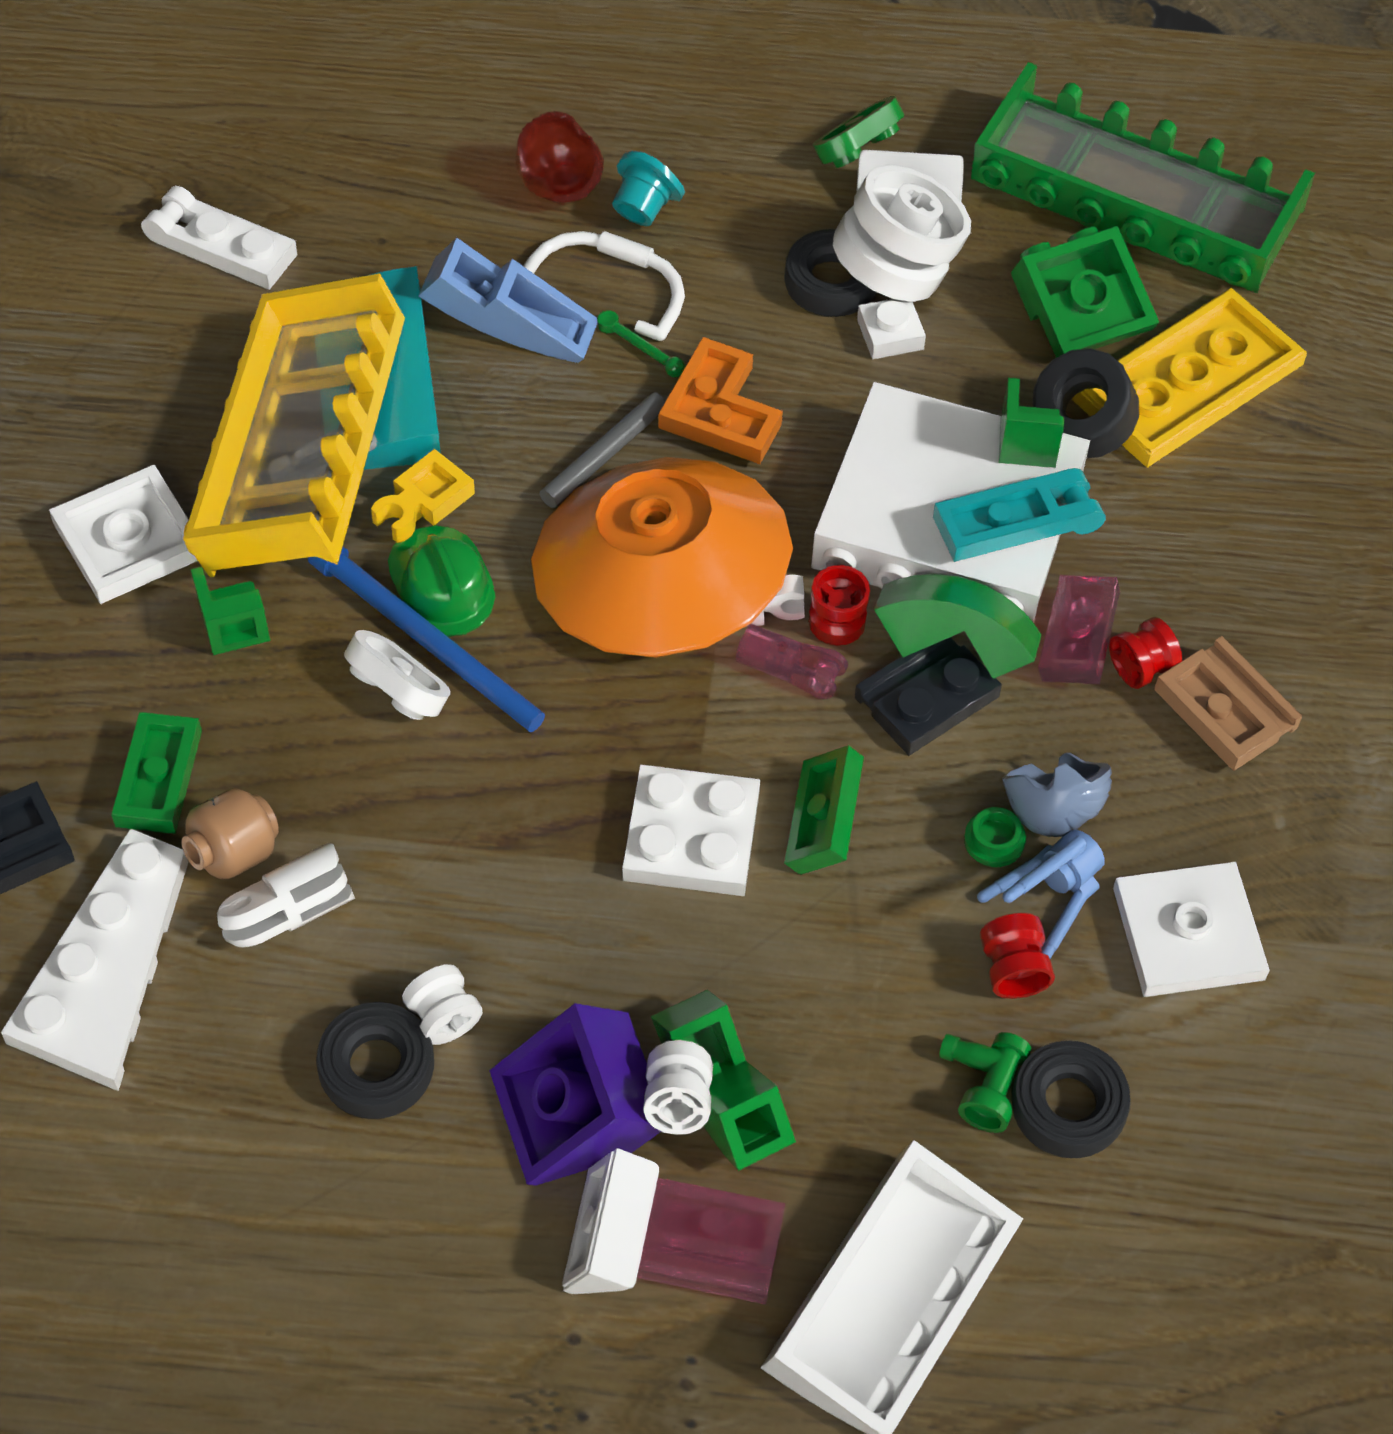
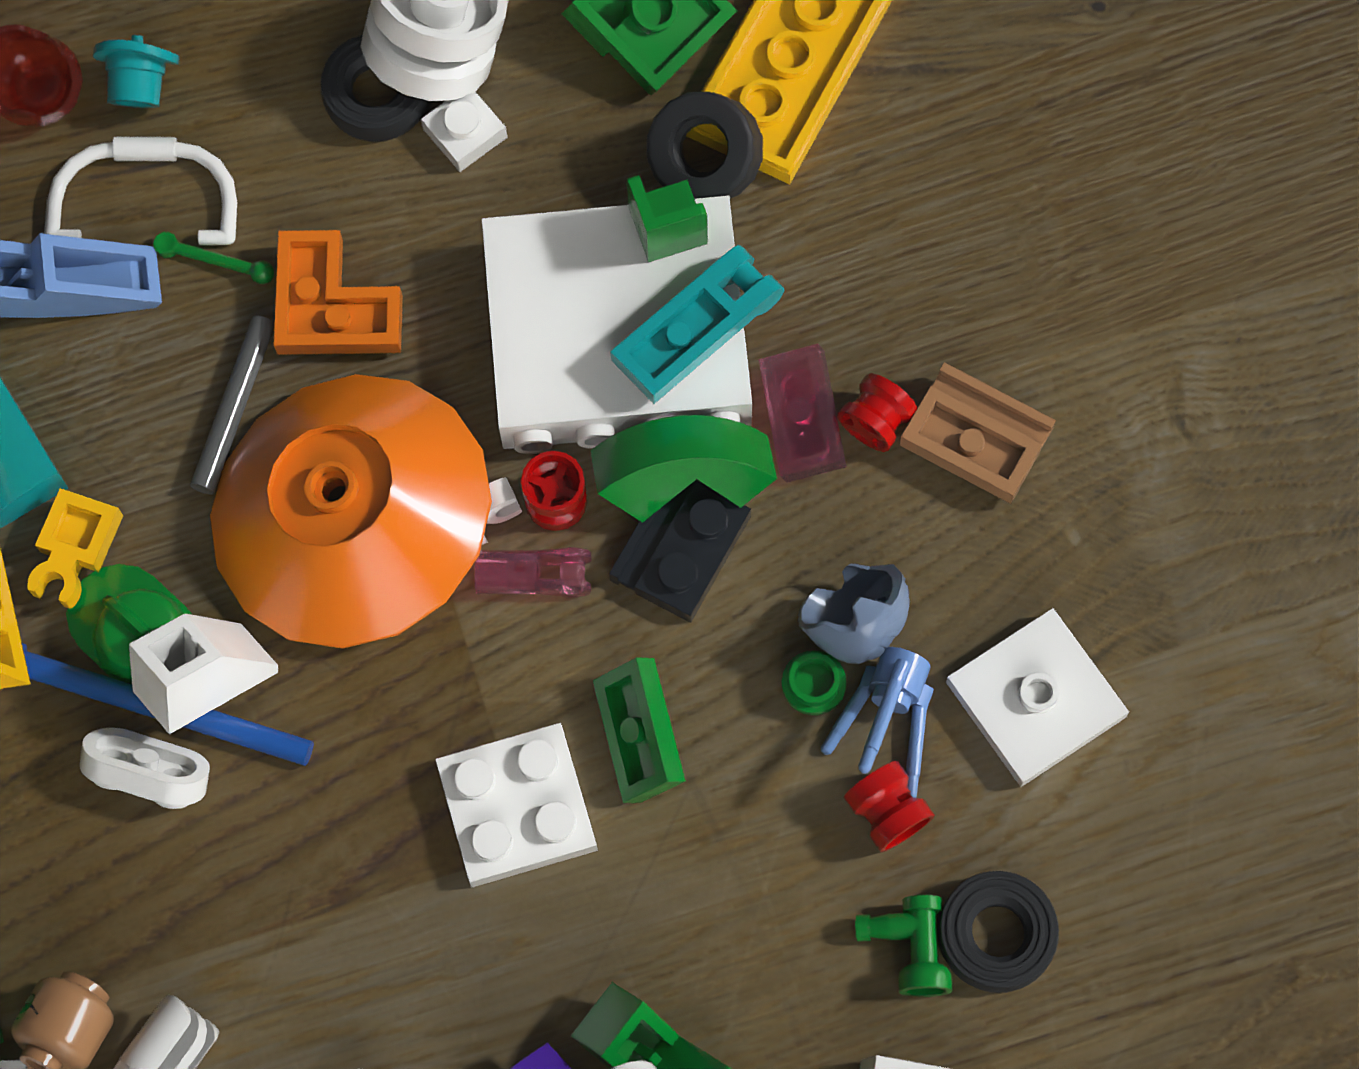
camera: 20 degrees left, 15 degrees up
none -> white slope [129,613,278,734]

